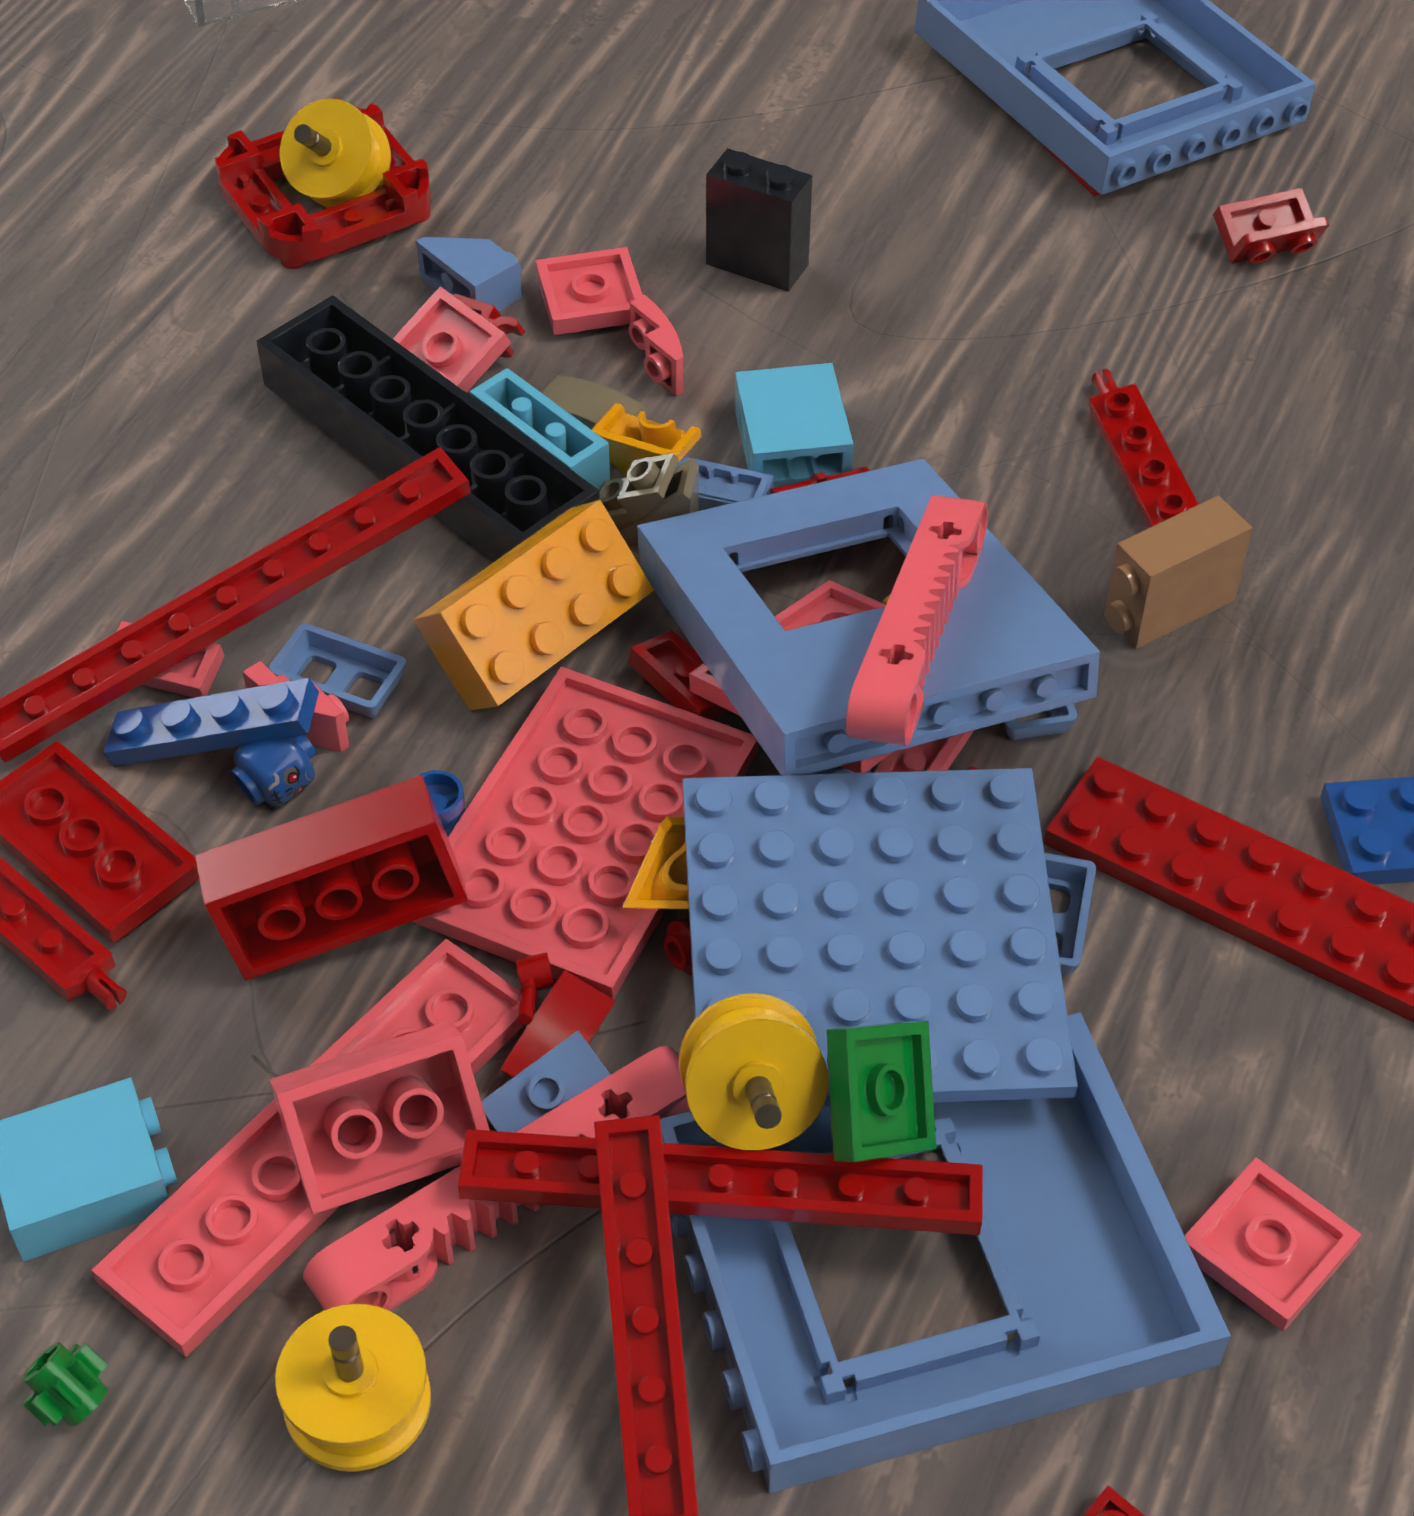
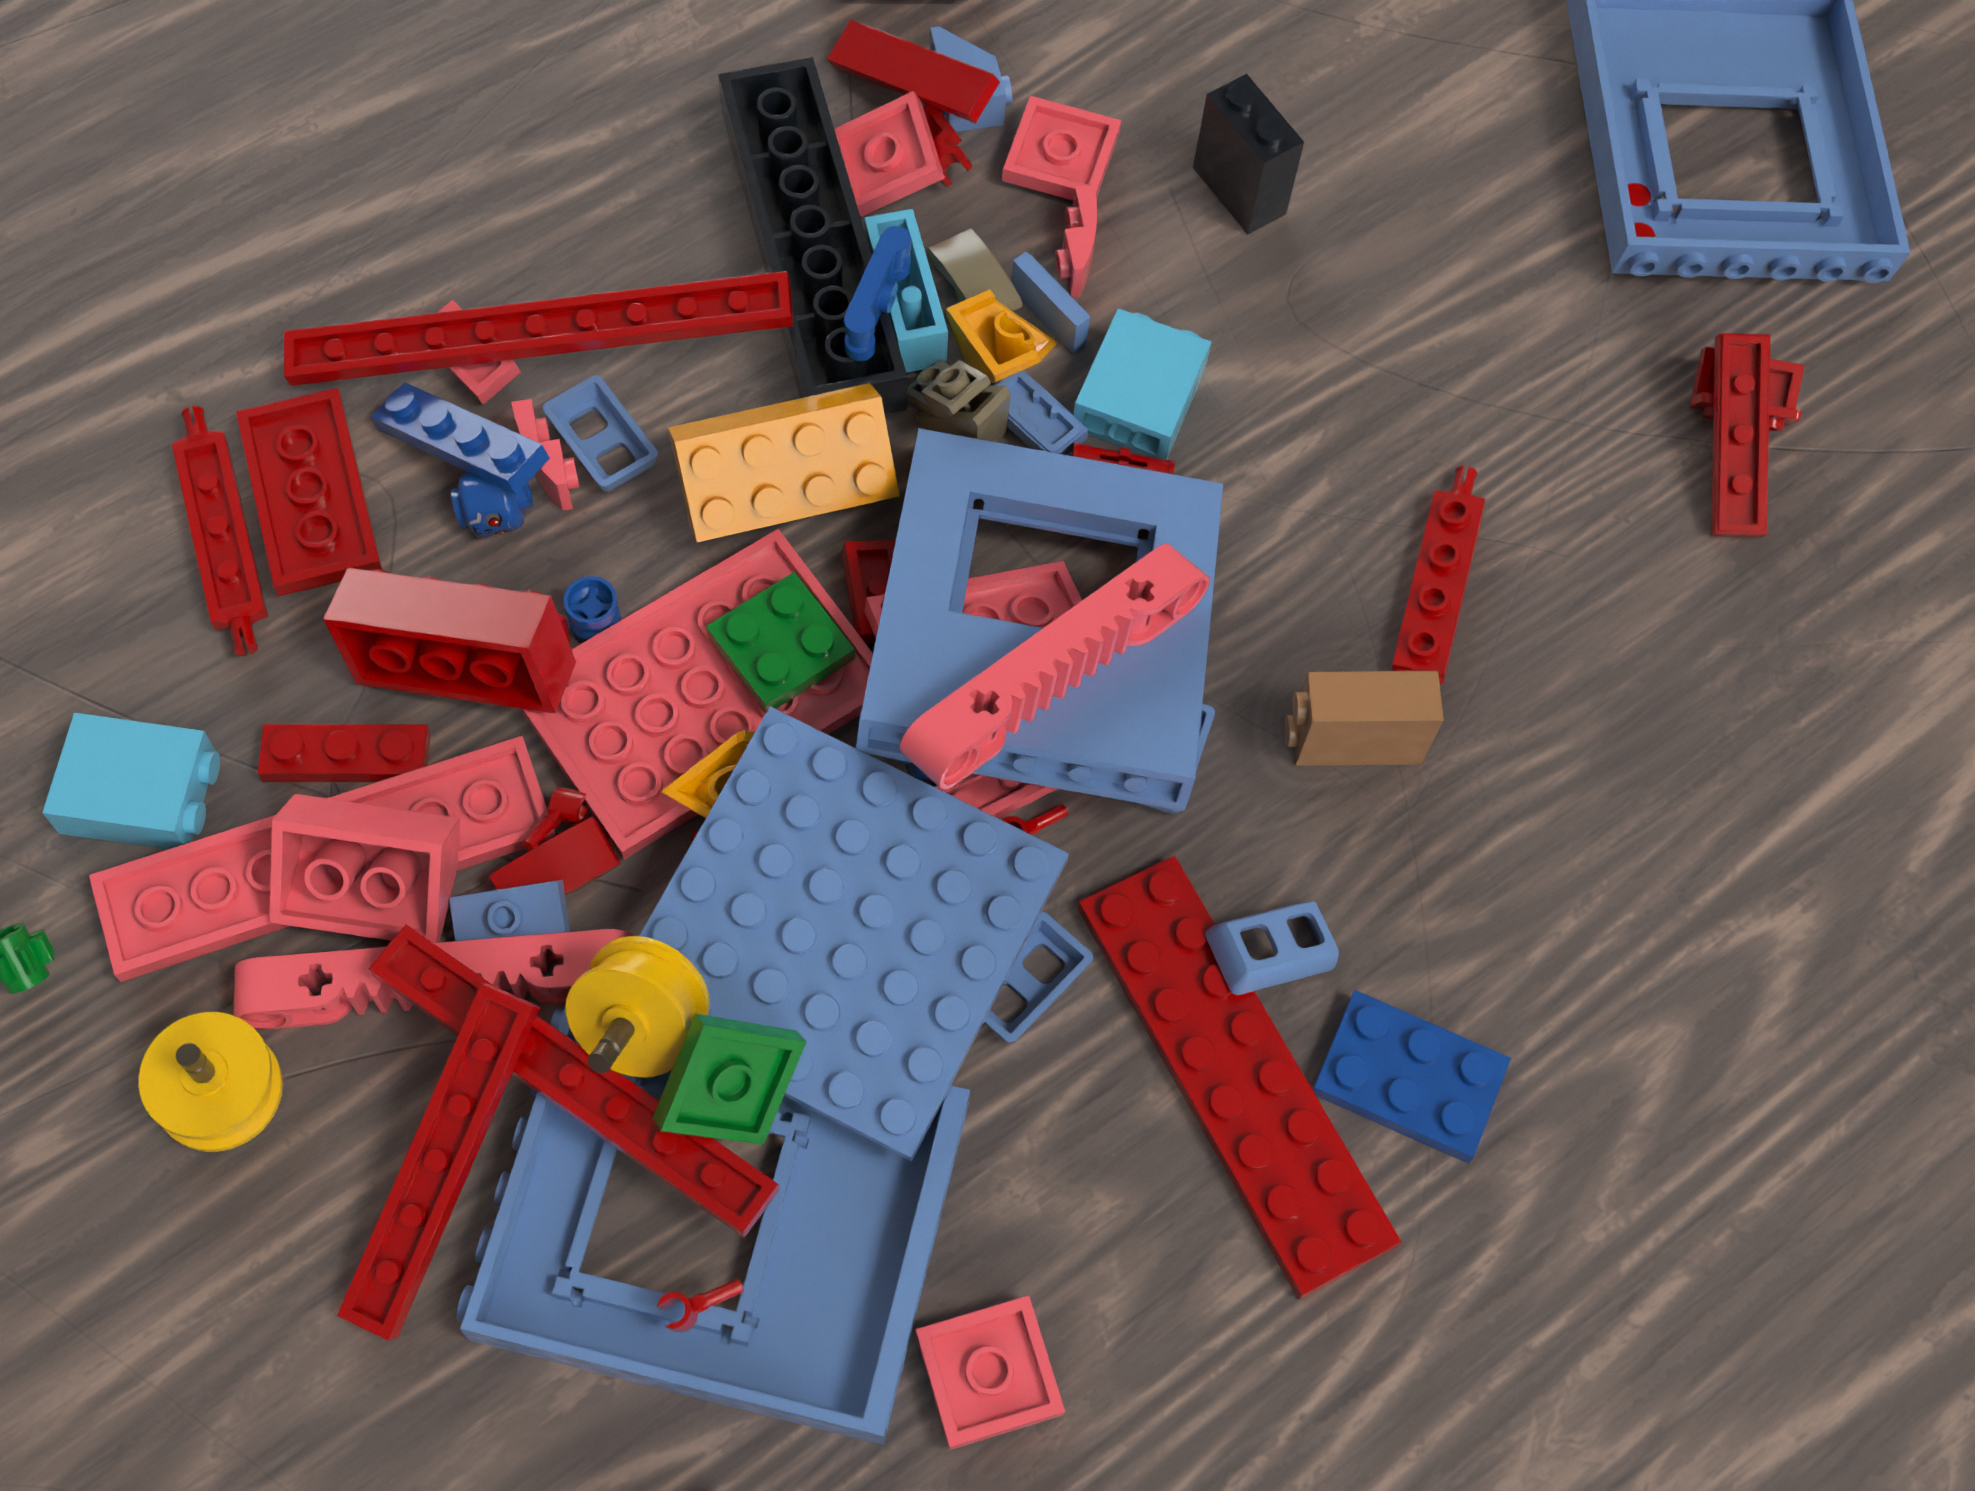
camera: 25 degrees right, 15 degrees up
none -> red plate [258,724,431,783]
none -> red hand [657,1278,744,1333]
none -> green plate [706,572,855,712]
none -> red tile [827,19,1000,124]
none -> blue plate [844,226,911,361]
none -> medium blue tile [1011,252,1090,354]
none -> medium blue piece [1205,901,1339,995]
none -> red tile [1711,333,1771,538]

